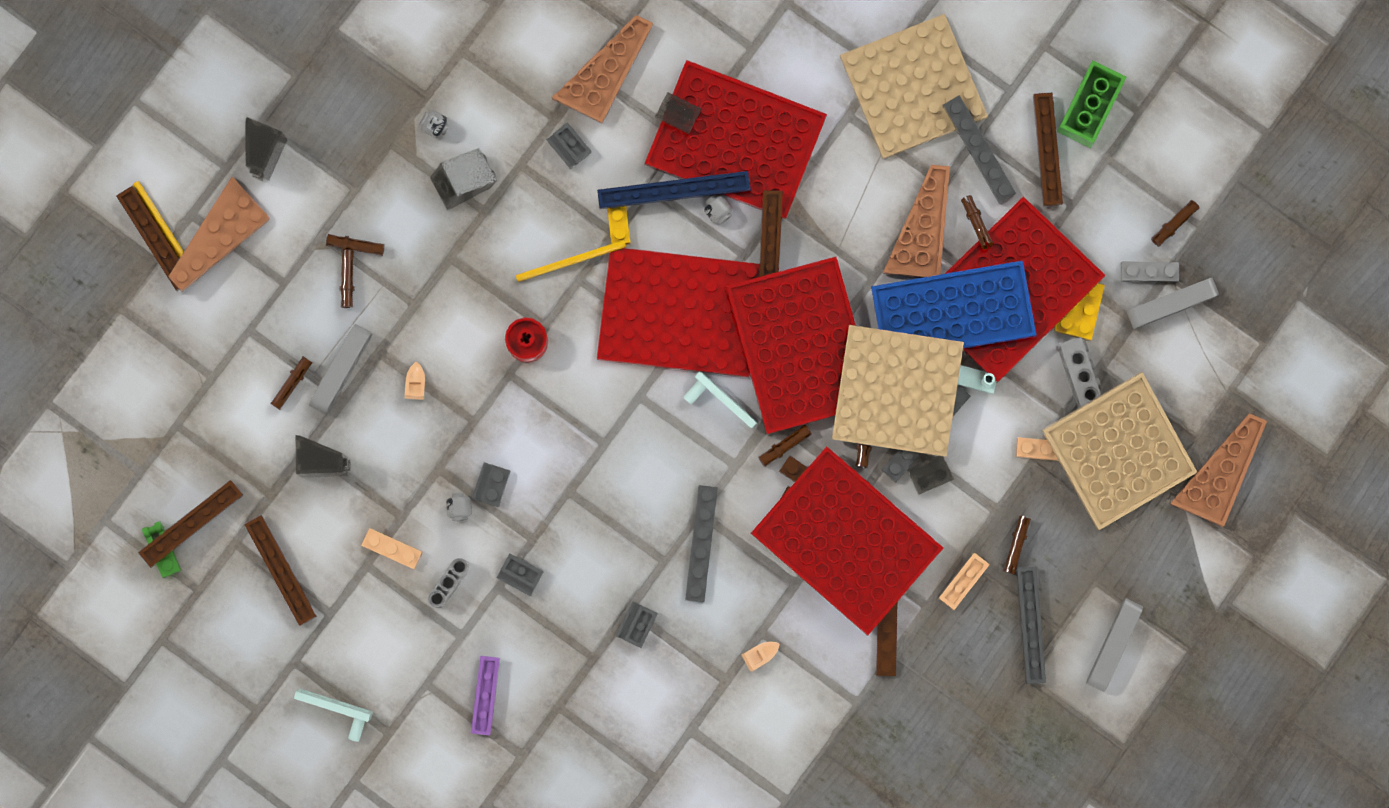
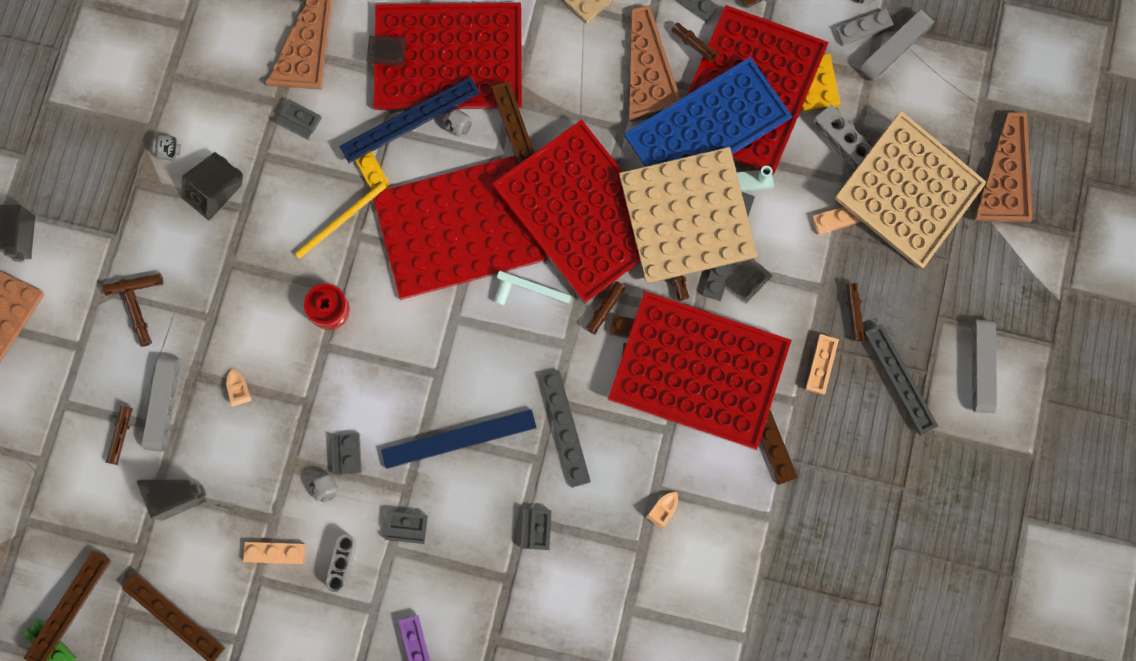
camera: 20 degrees left, 5 degrees down
none -> dark blue tile [381,409,537,469]

